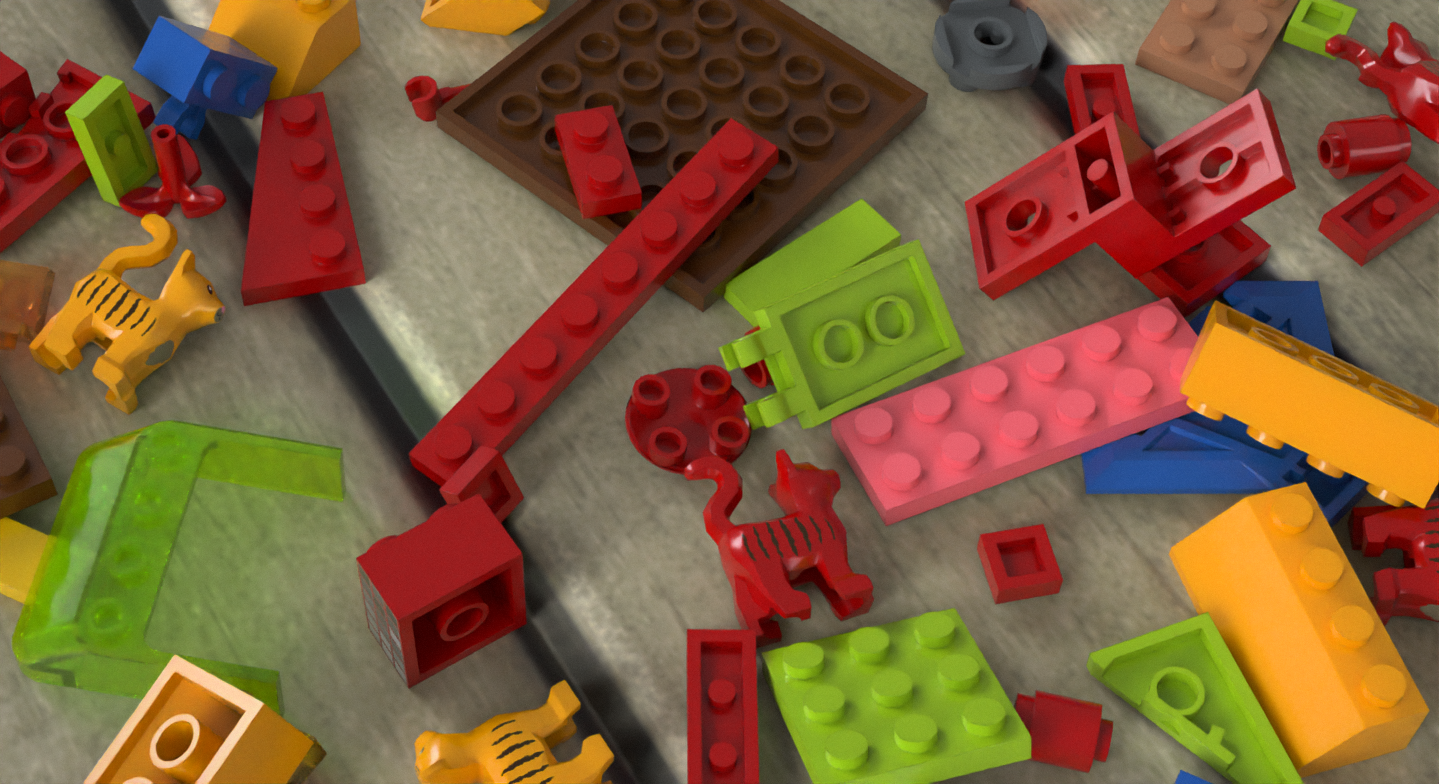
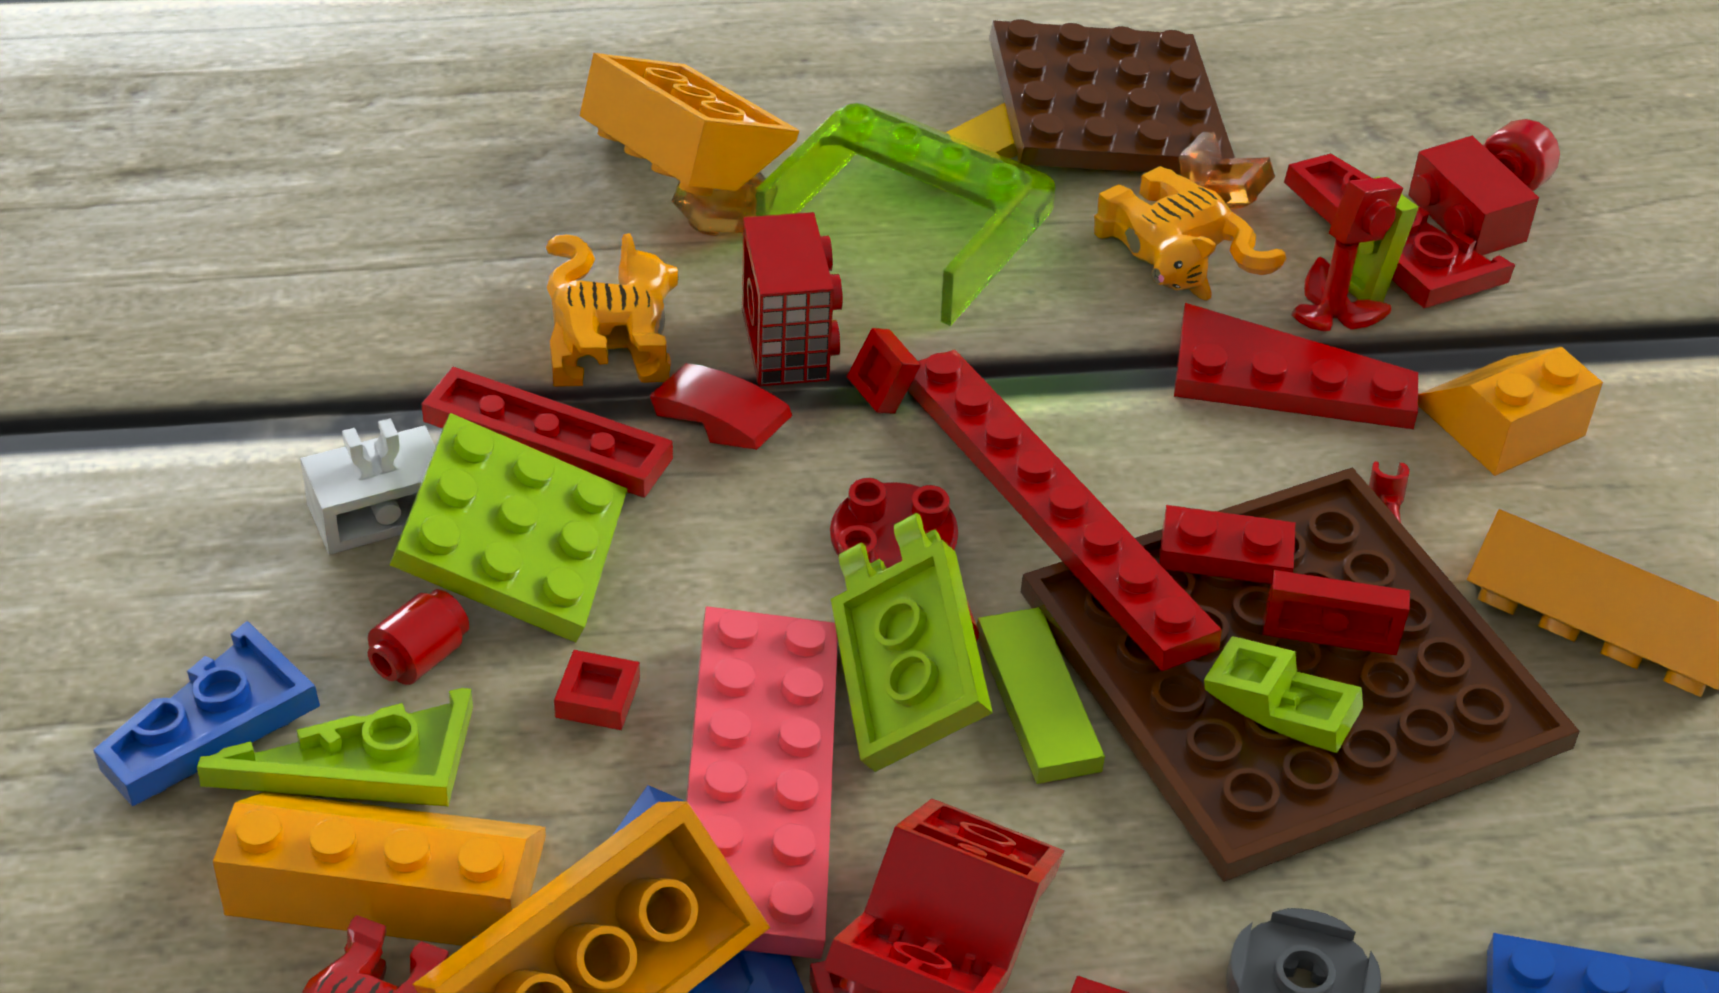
camera: 115 degrees right, 10 degrees down
blue brick [132,16,278,140] -> none
red animal [684,449,874,649] -> none
none -> red slope [650,363,793,450]
none -> lime slope [1204,636,1363,753]
none -> red plate [1262,570,1410,656]
none -> red plate [1329,177,1404,244]

